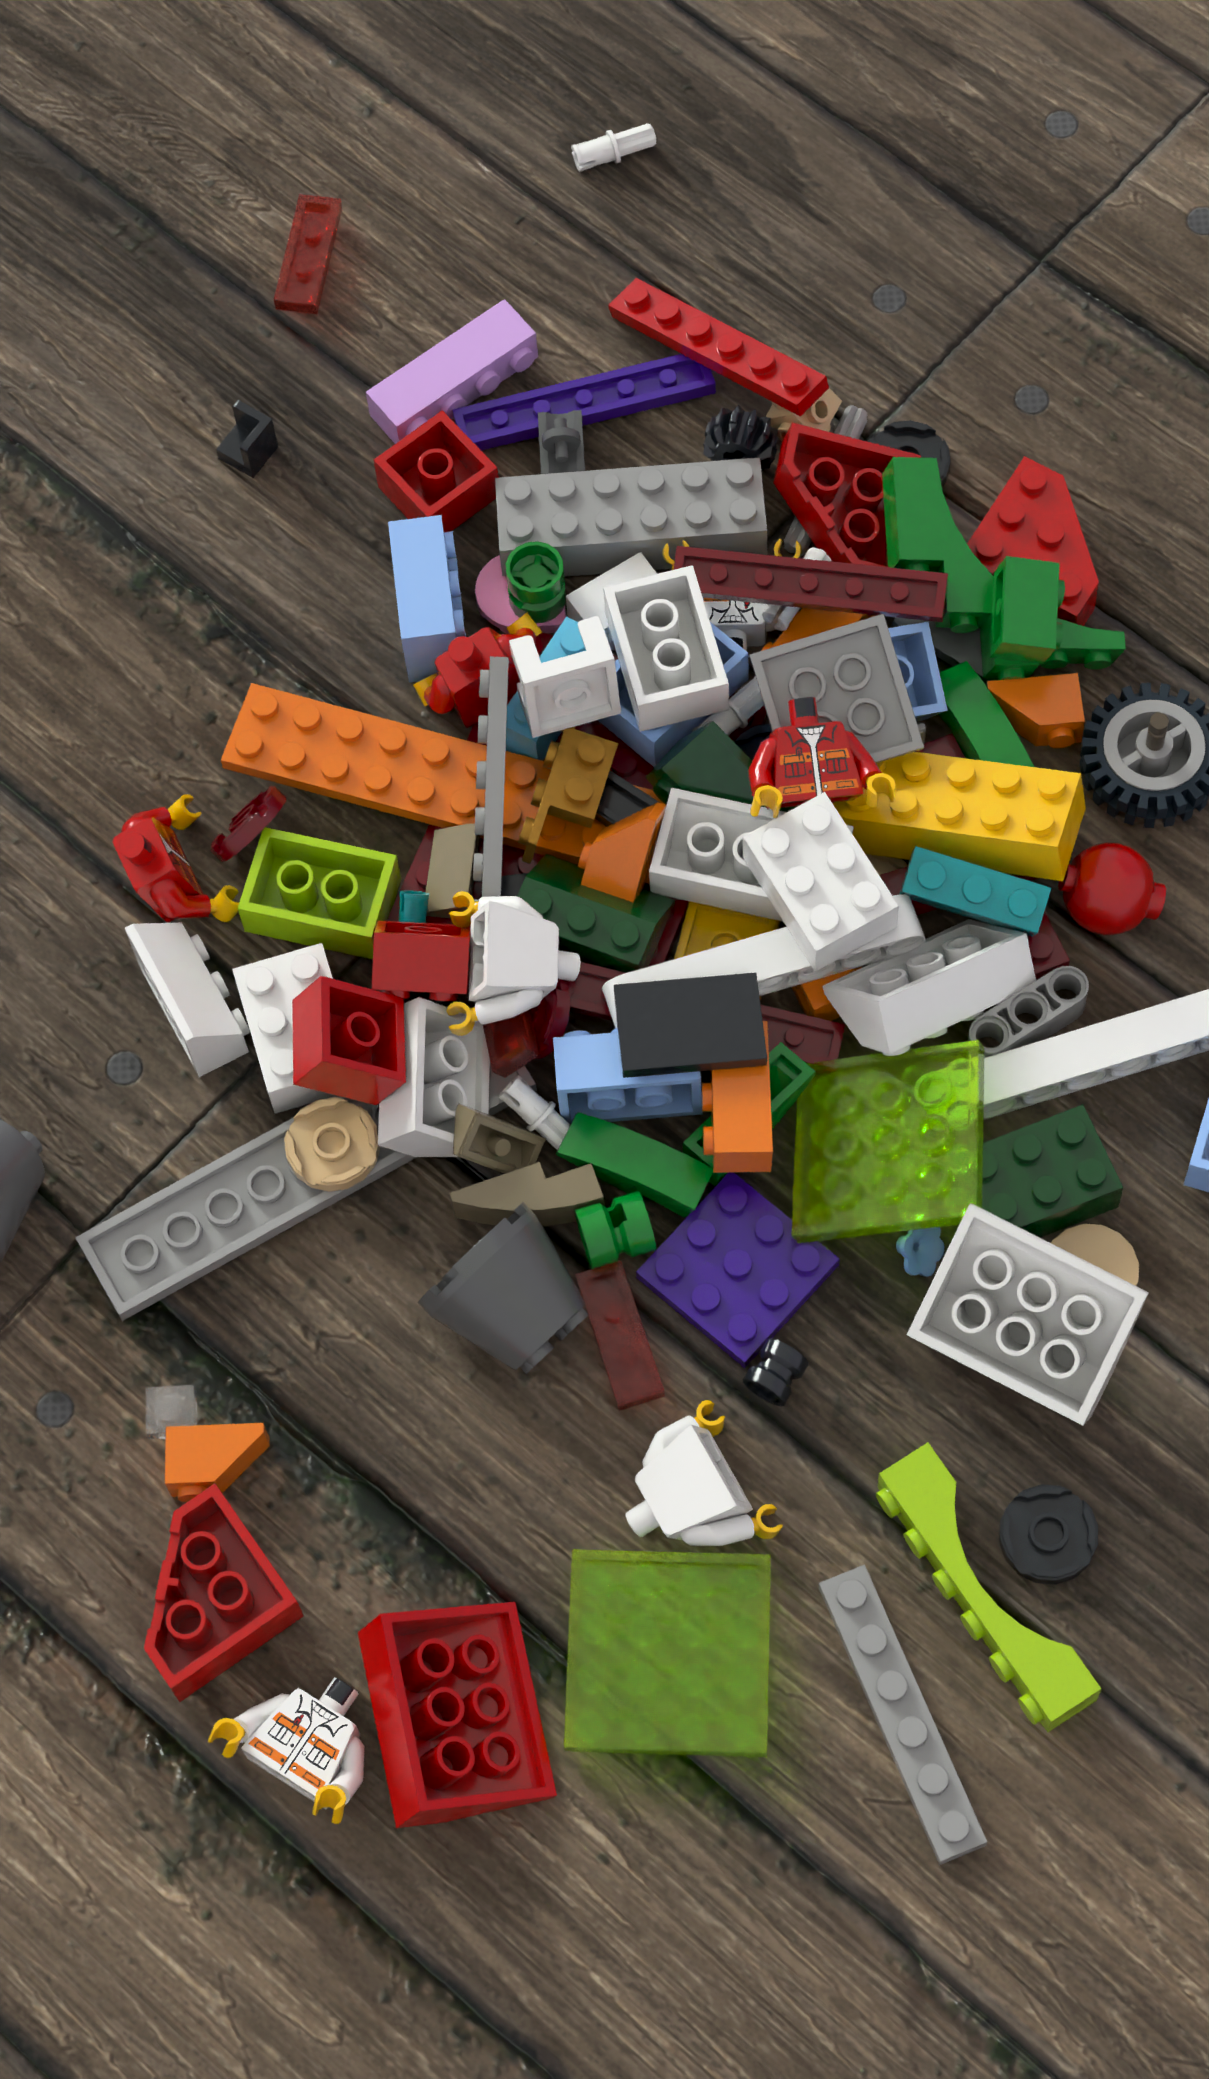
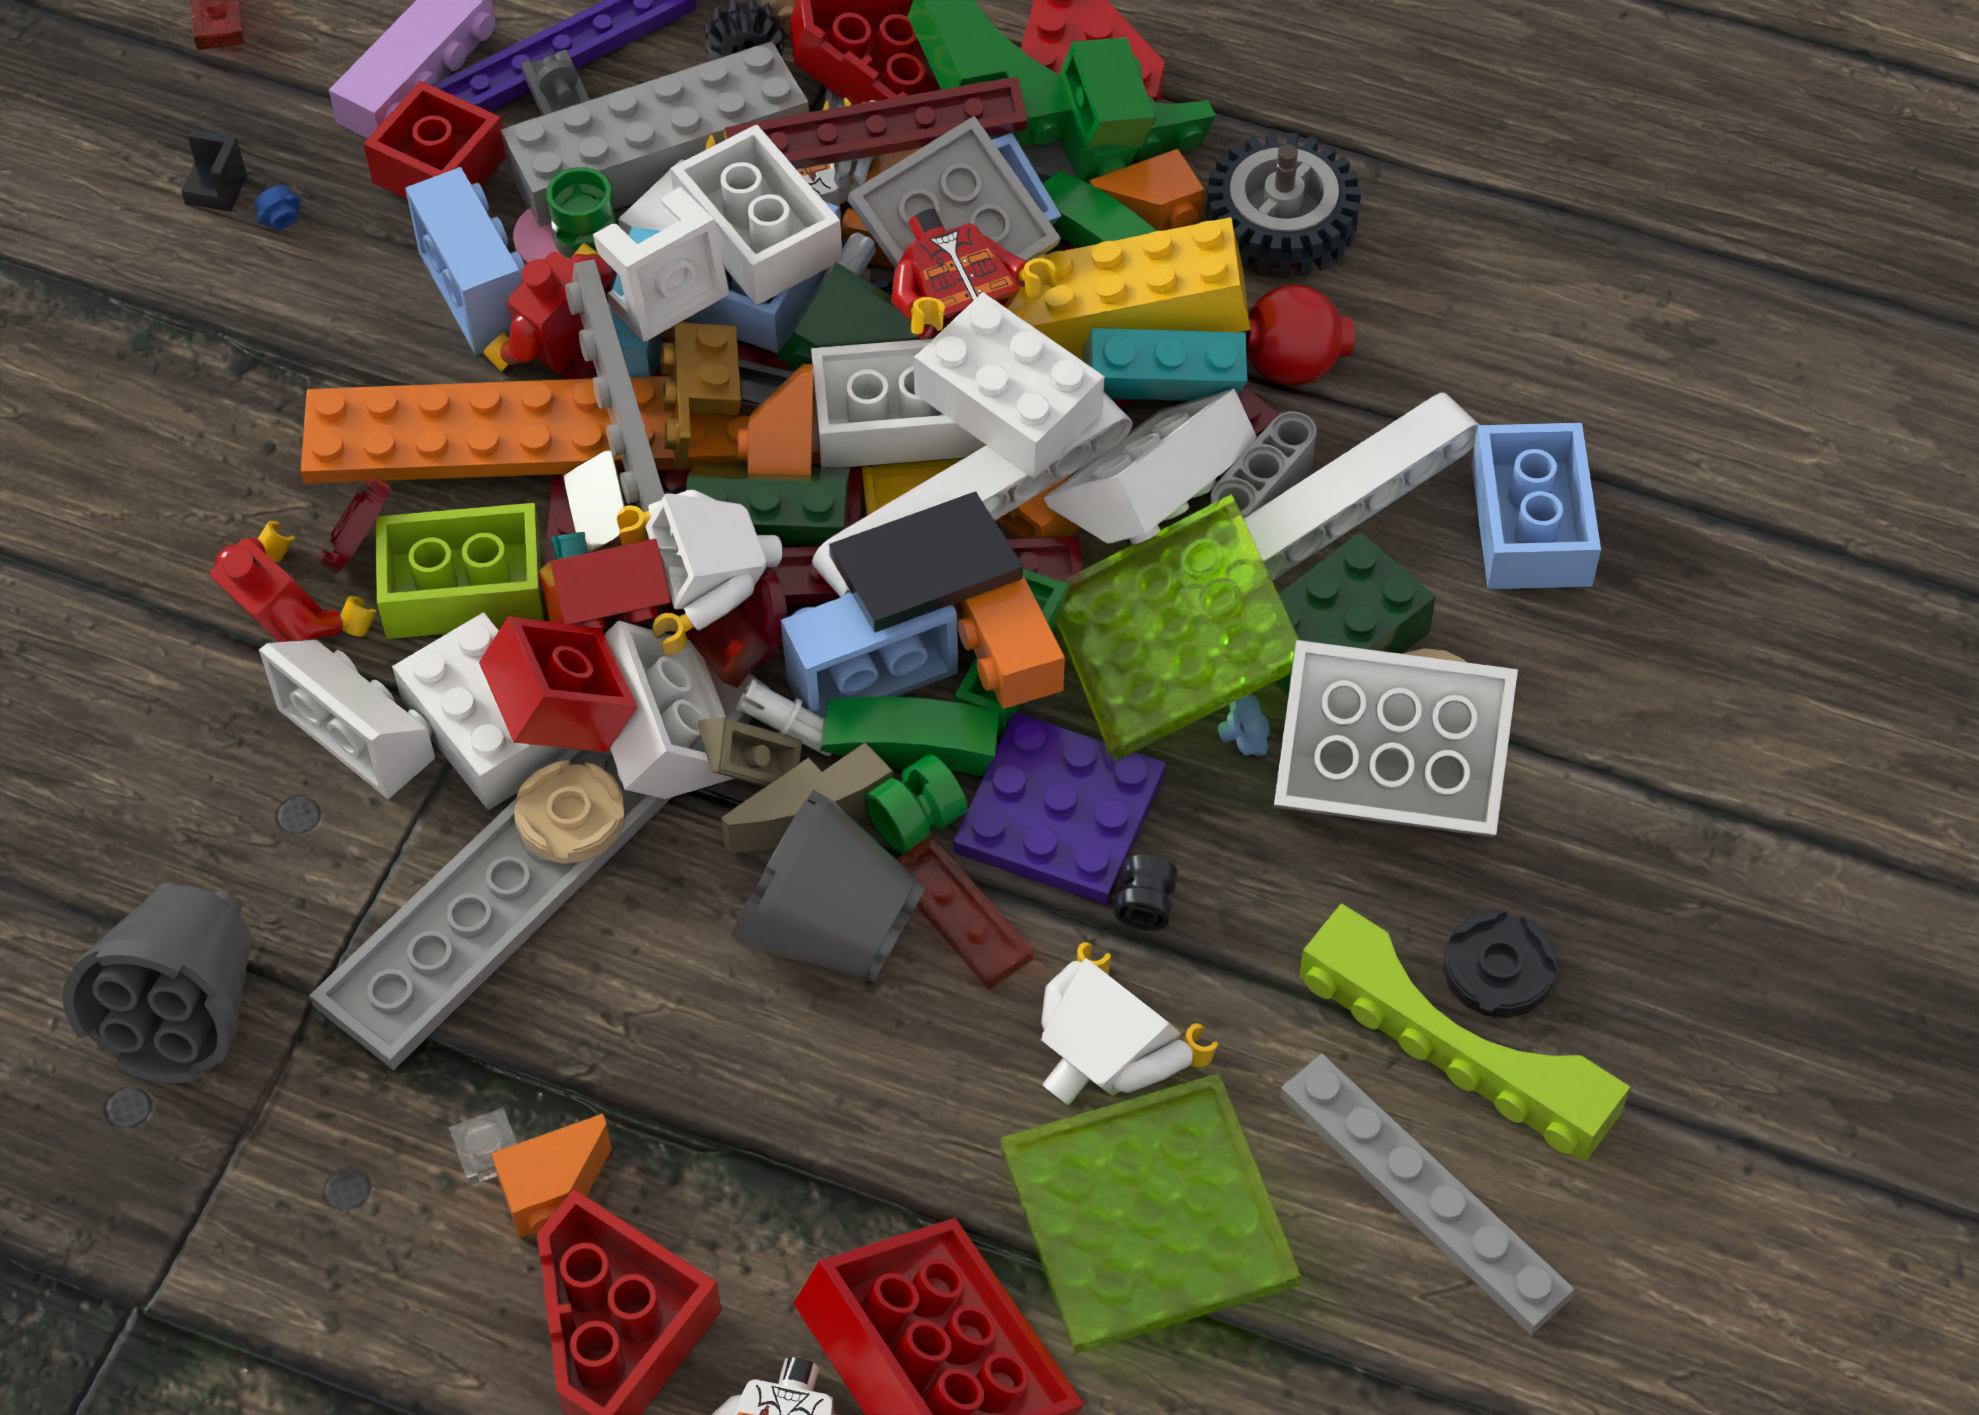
camera: 25 degrees left, 10 degrees down
none -> blue plate [254,185,301,230]

